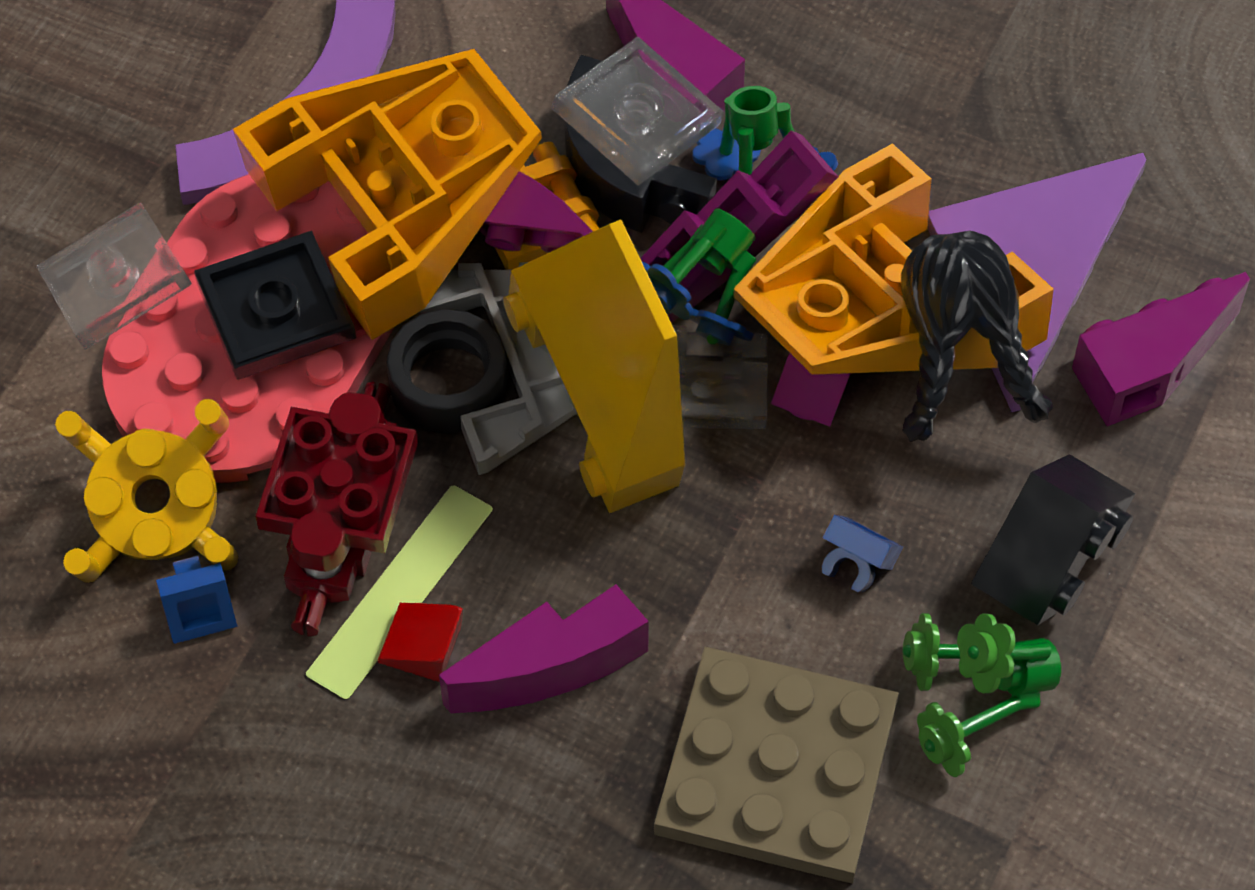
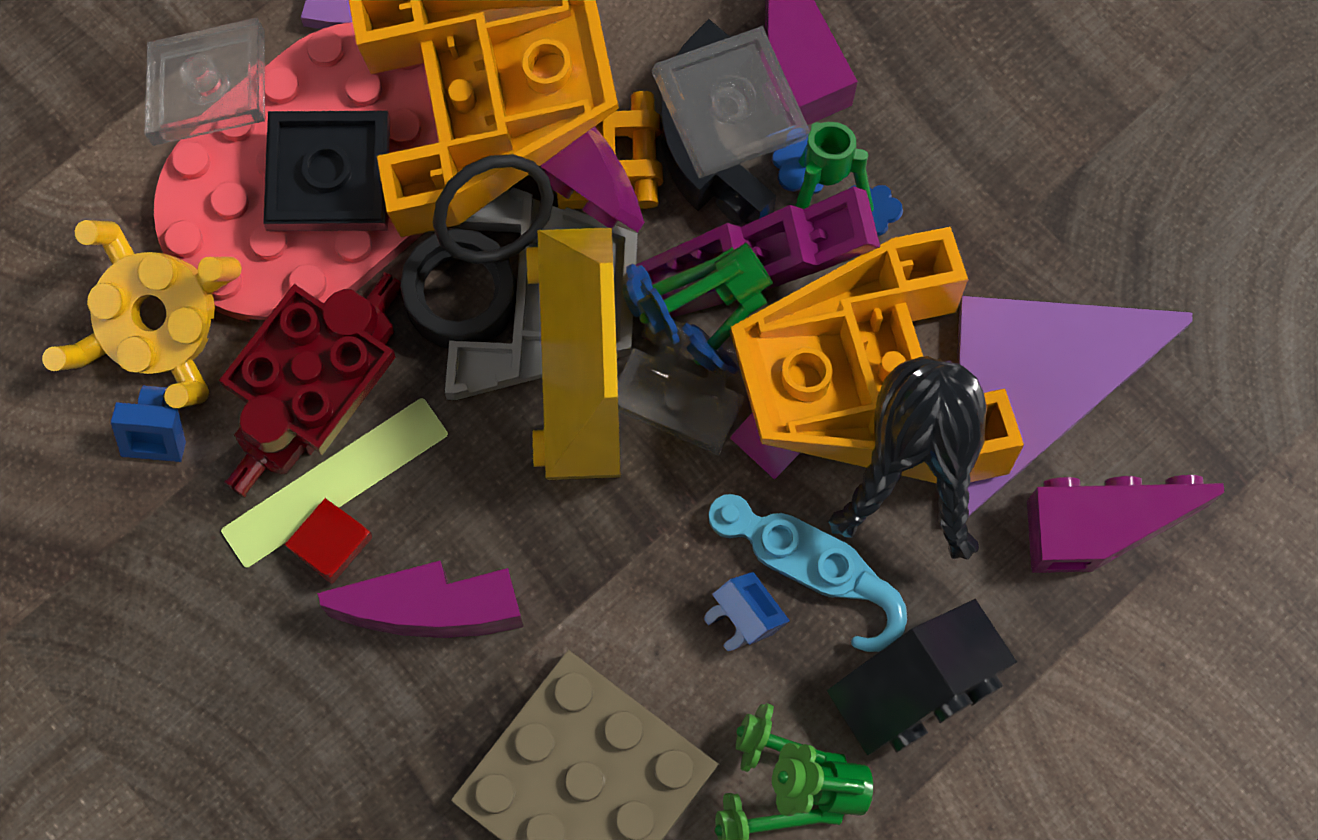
camera: 20 degrees right, 15 degrees up
none -> black piece [433,154,554,264]
none -> medium azure piece [708,494,907,652]

